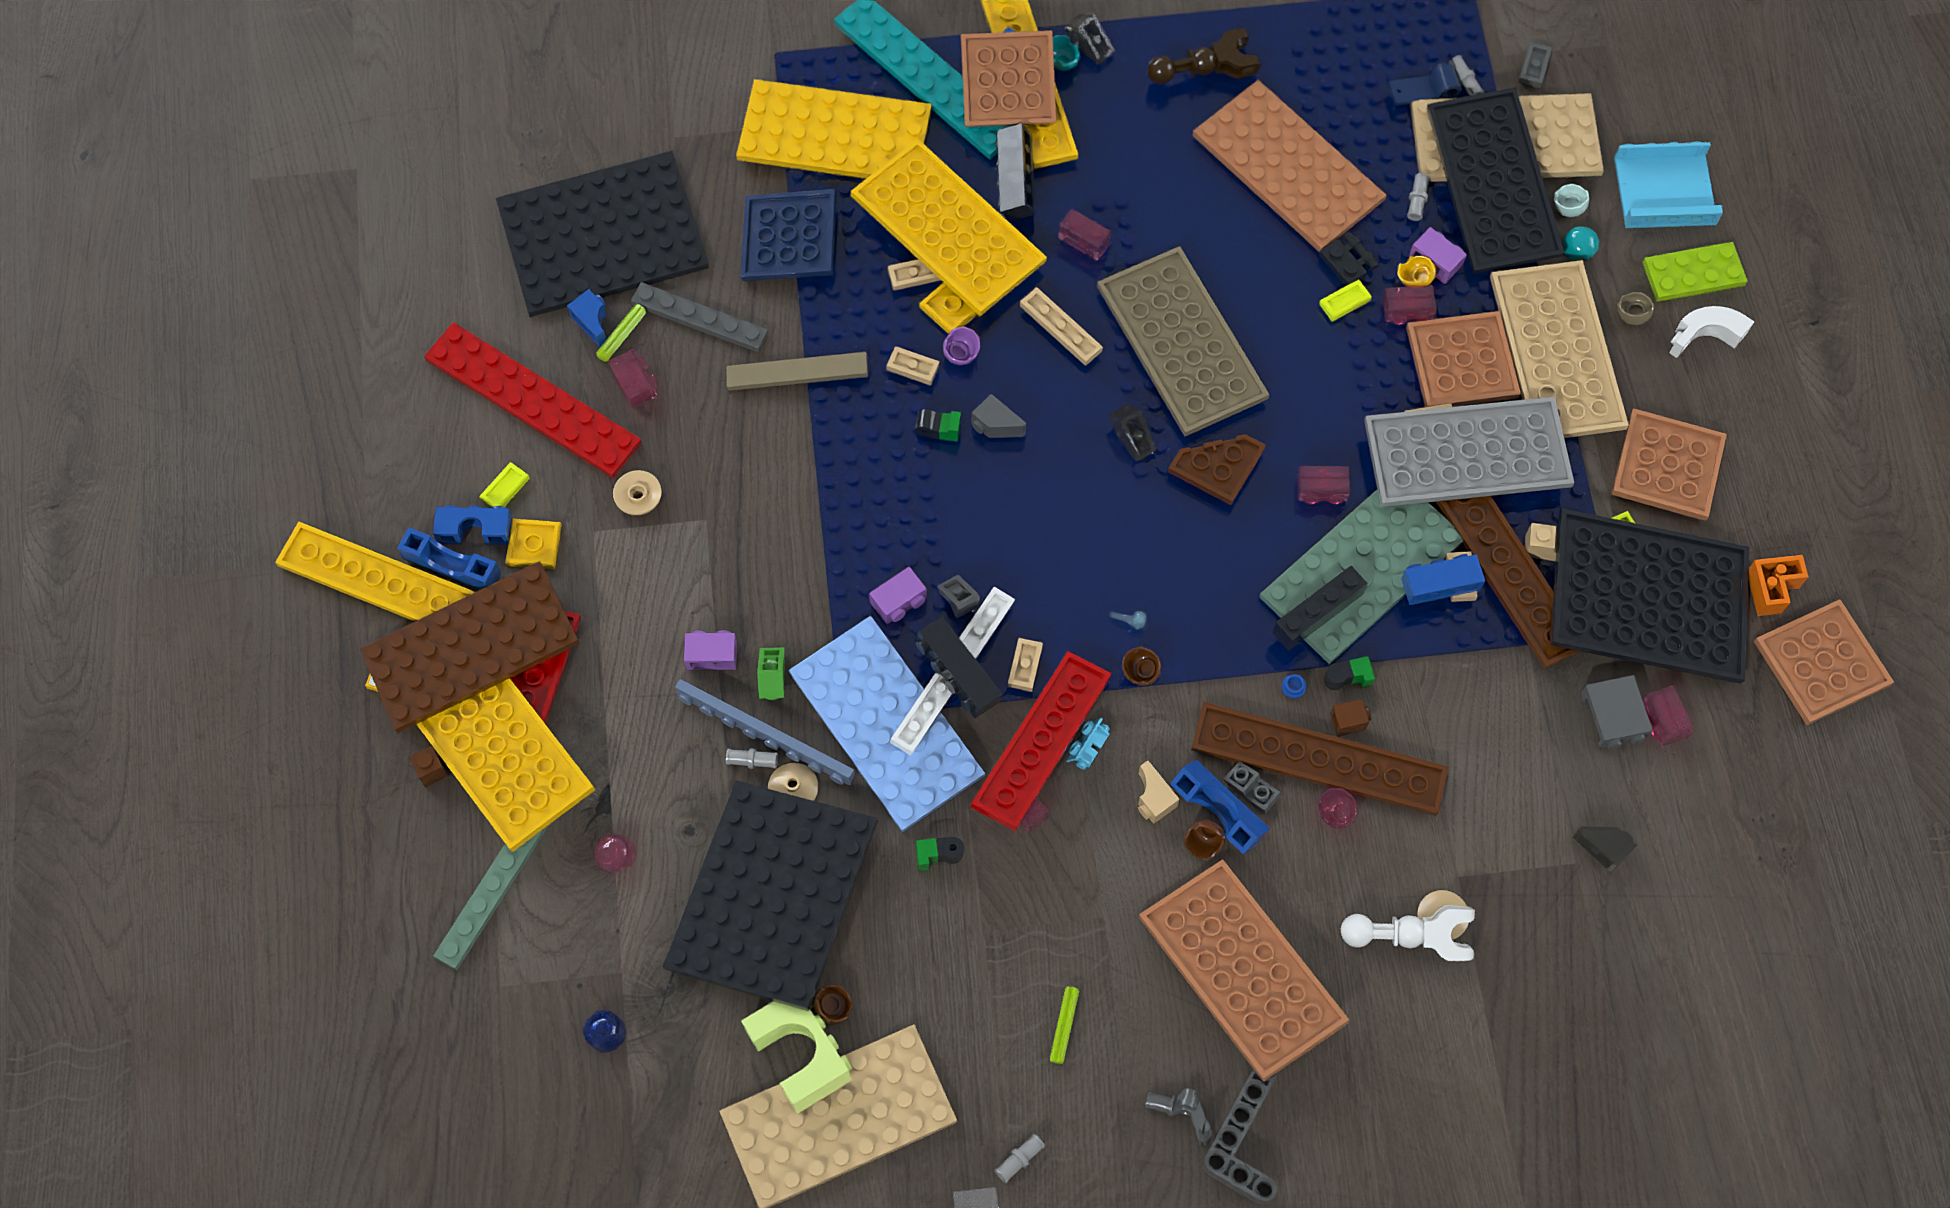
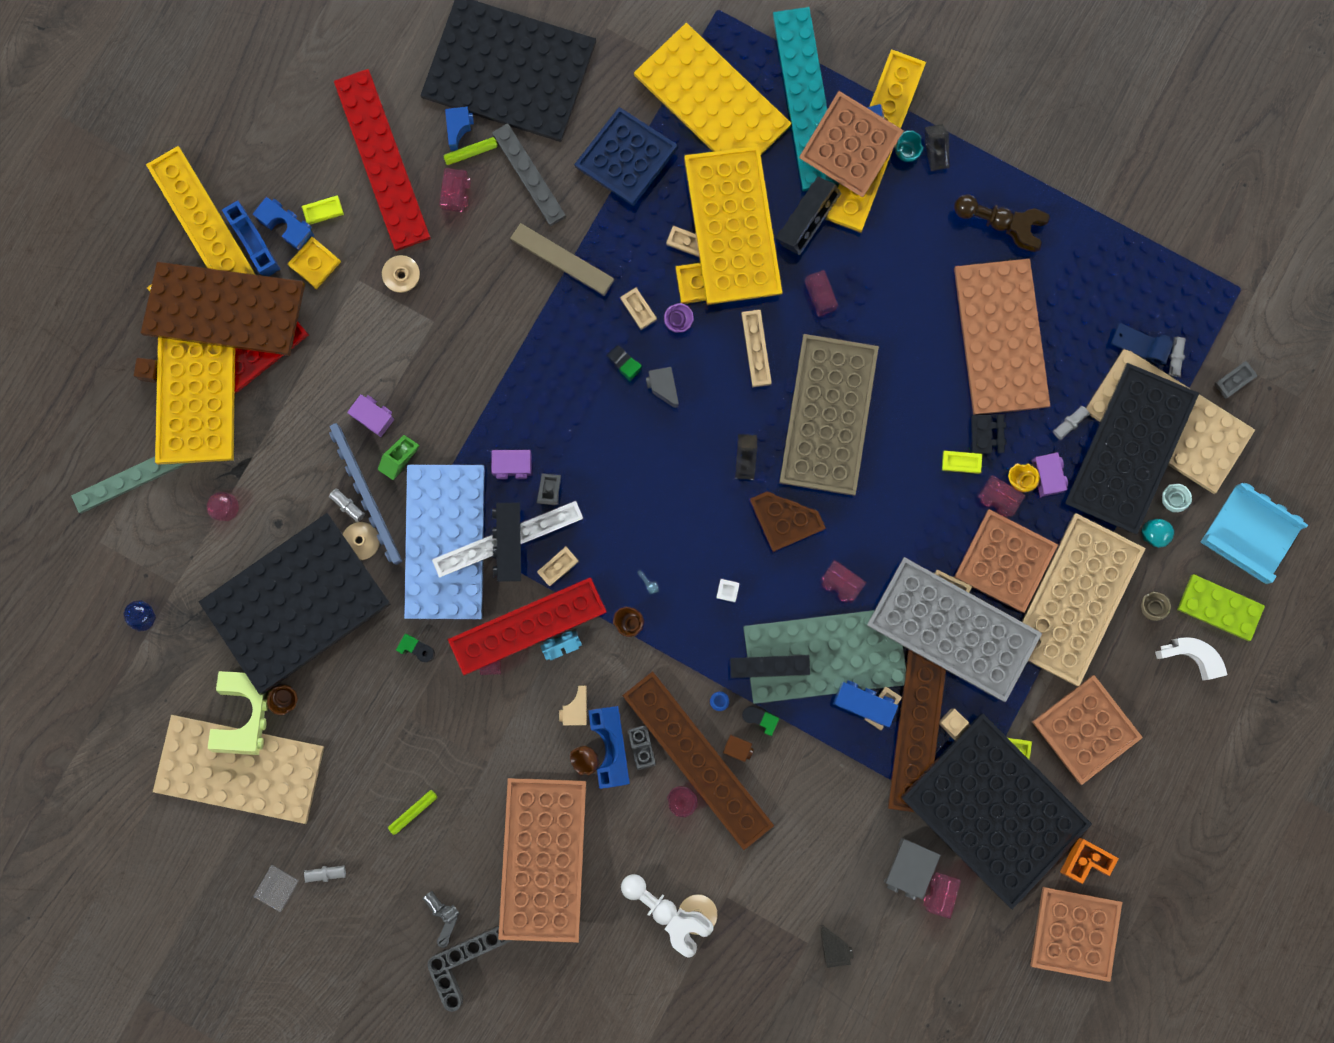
camera: 35 degrees right, 15 degrees up
none -> white plate [716,579,740,602]

